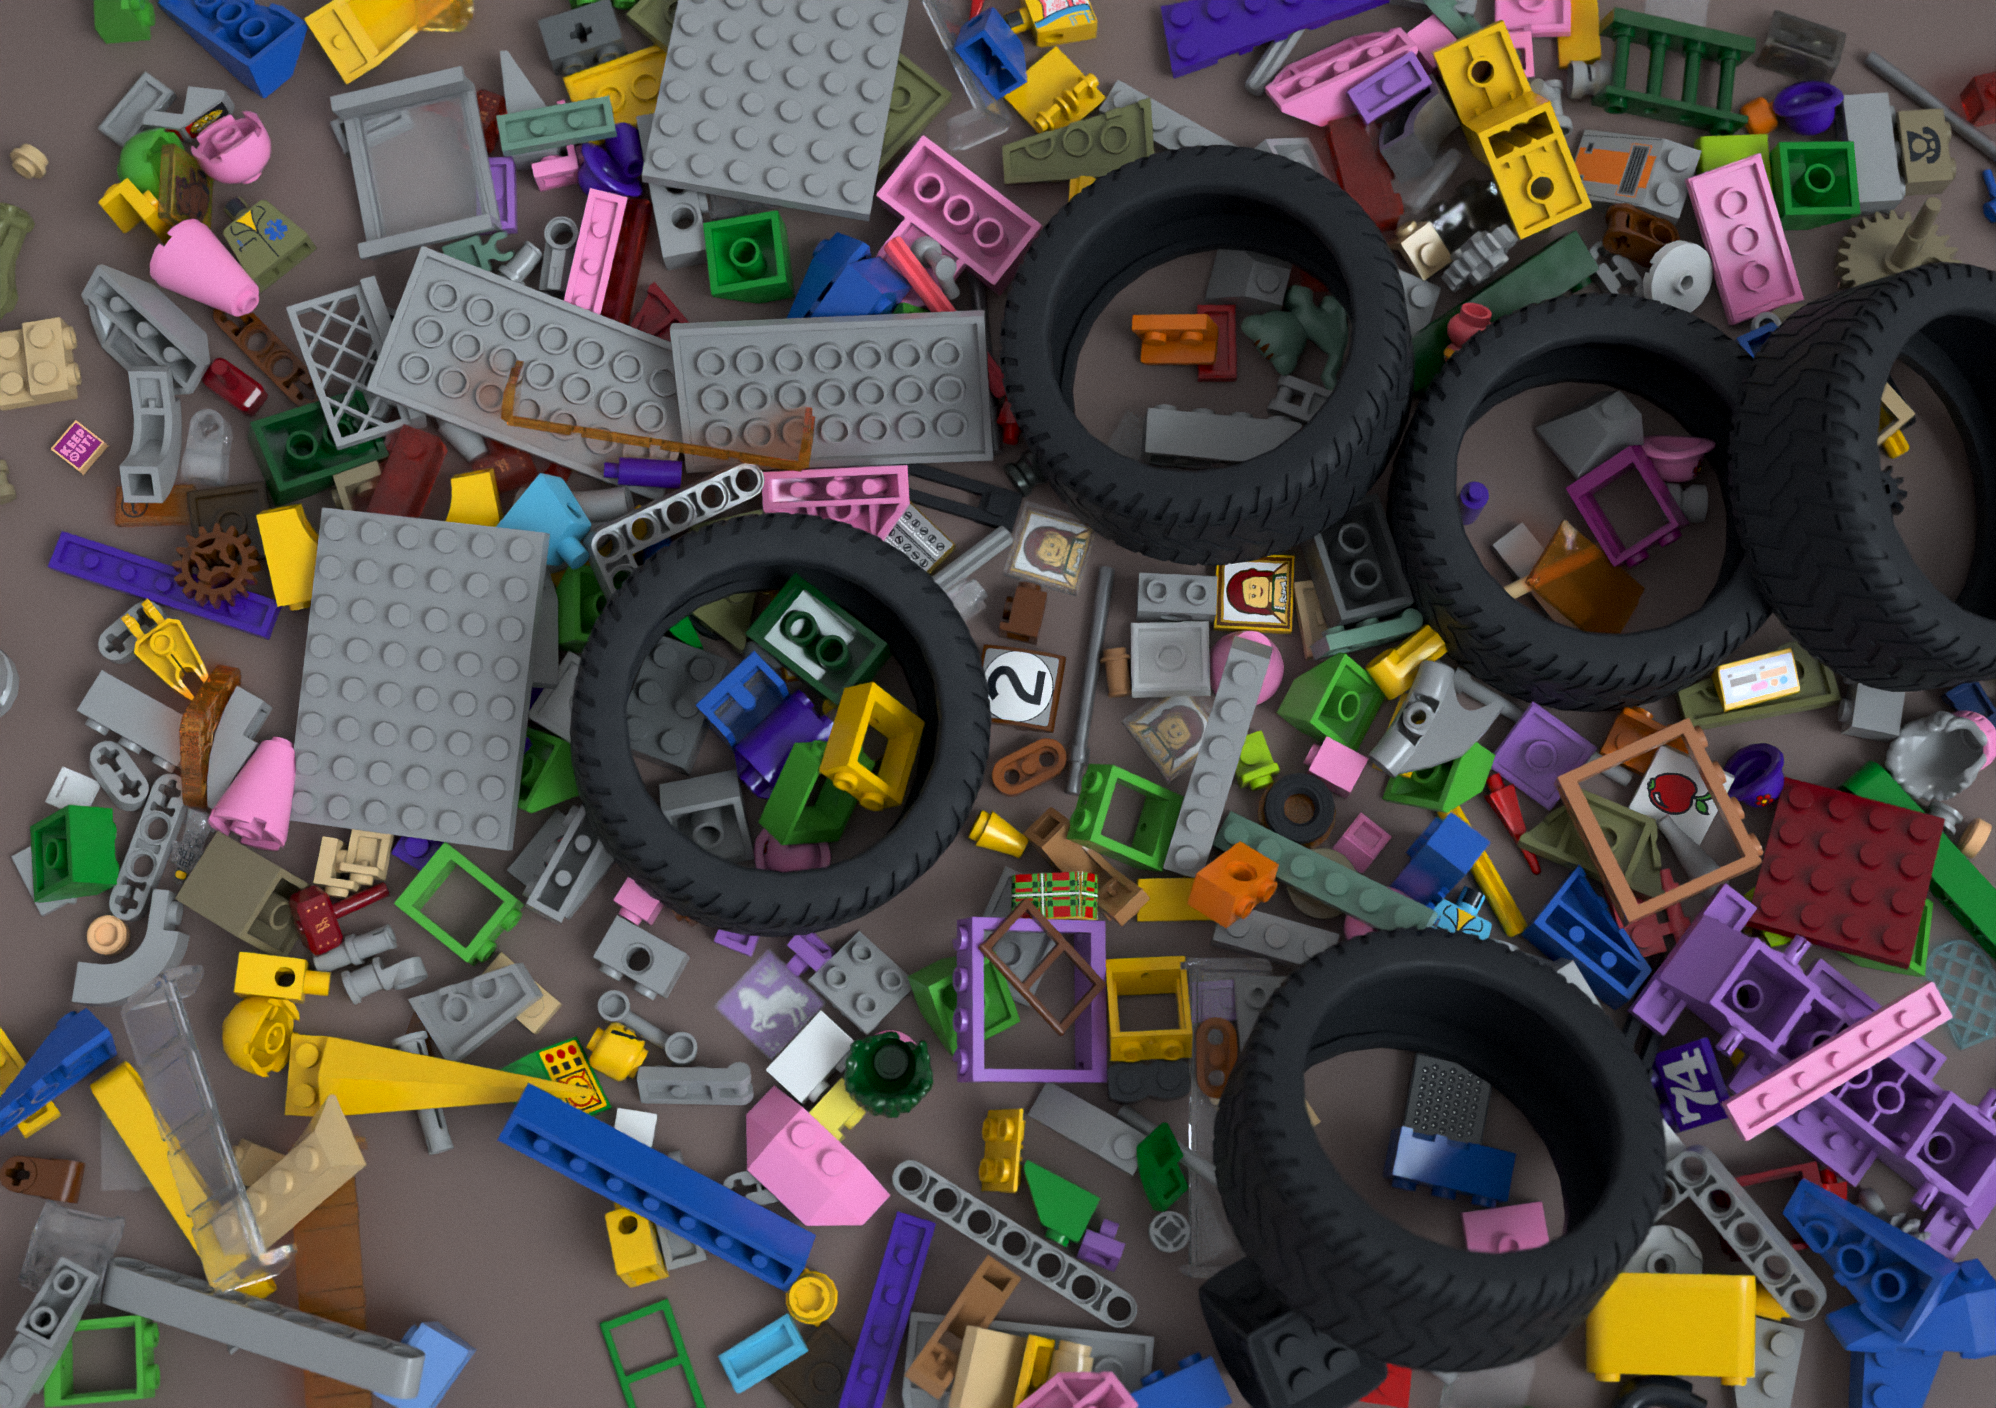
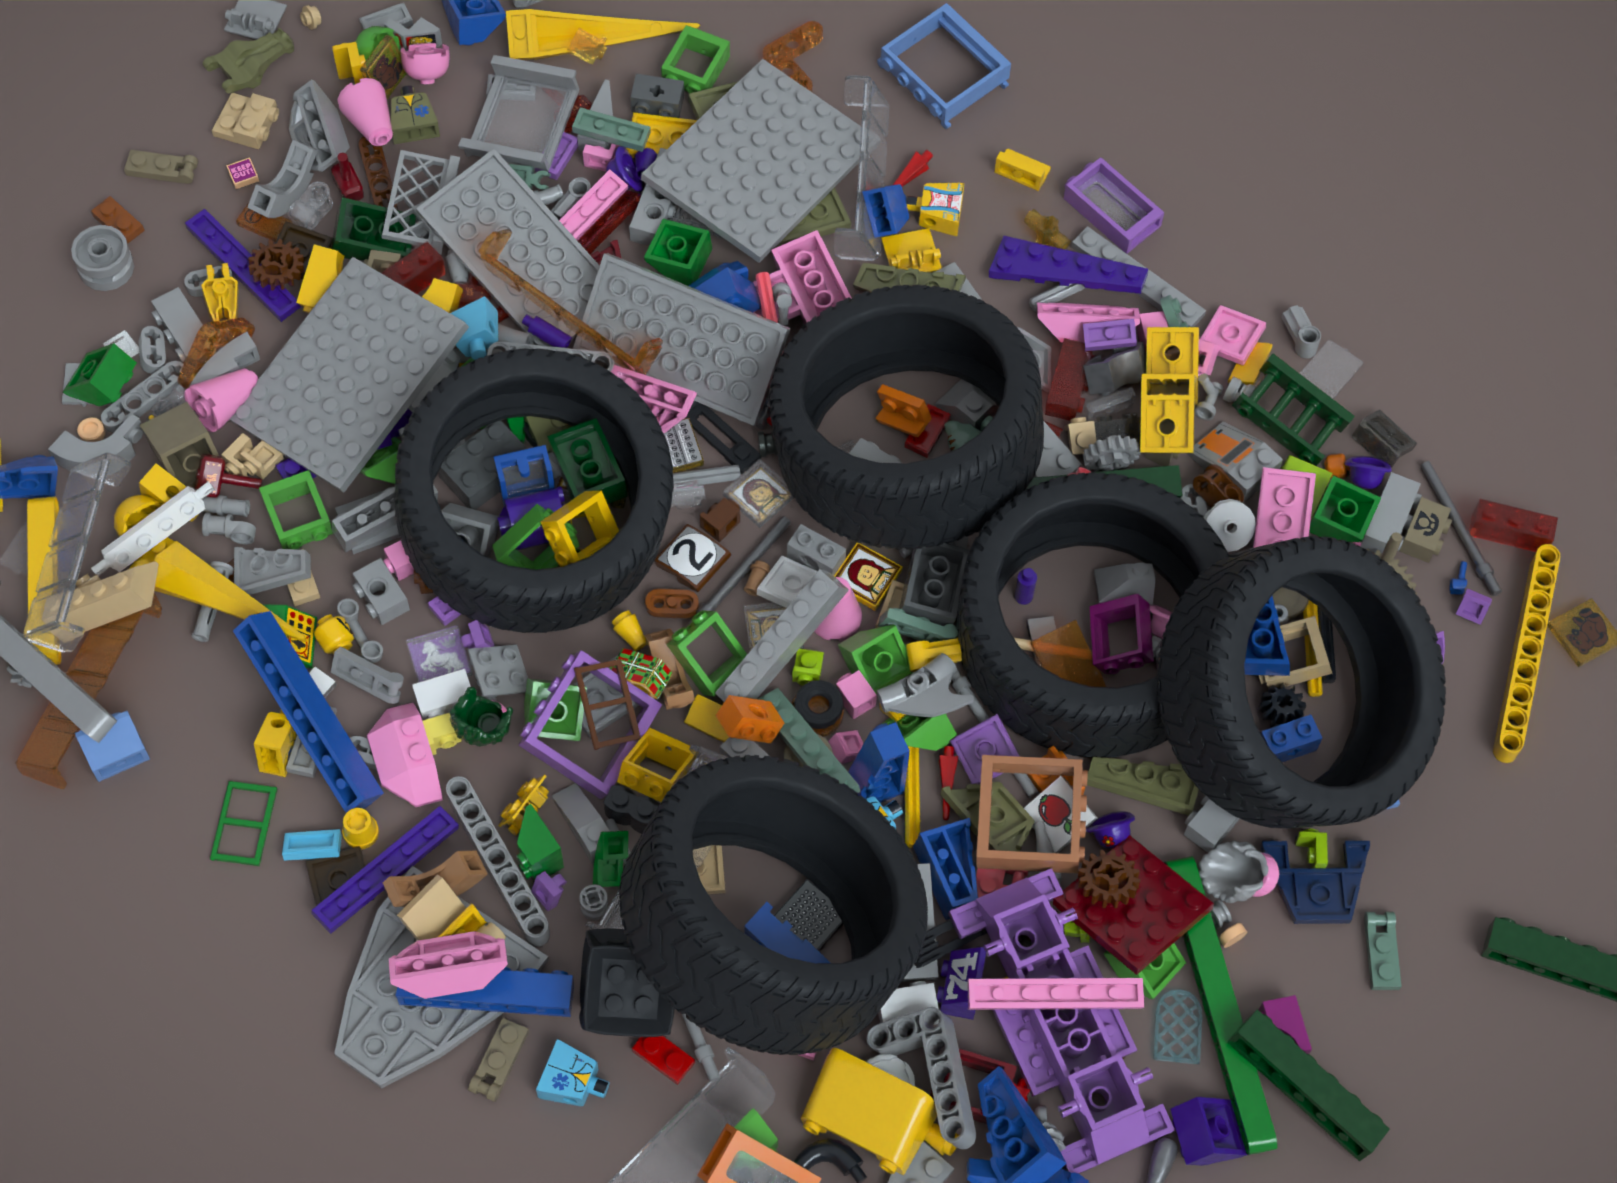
camera: 25 degrees right, 15 degrees down
slope [1711,648,1800,712] -> none
none -> white plate [91,481,215,576]
none -> reddish brown gear [1078,850,1140,908]
none -> blue brick [1261,715,1323,763]

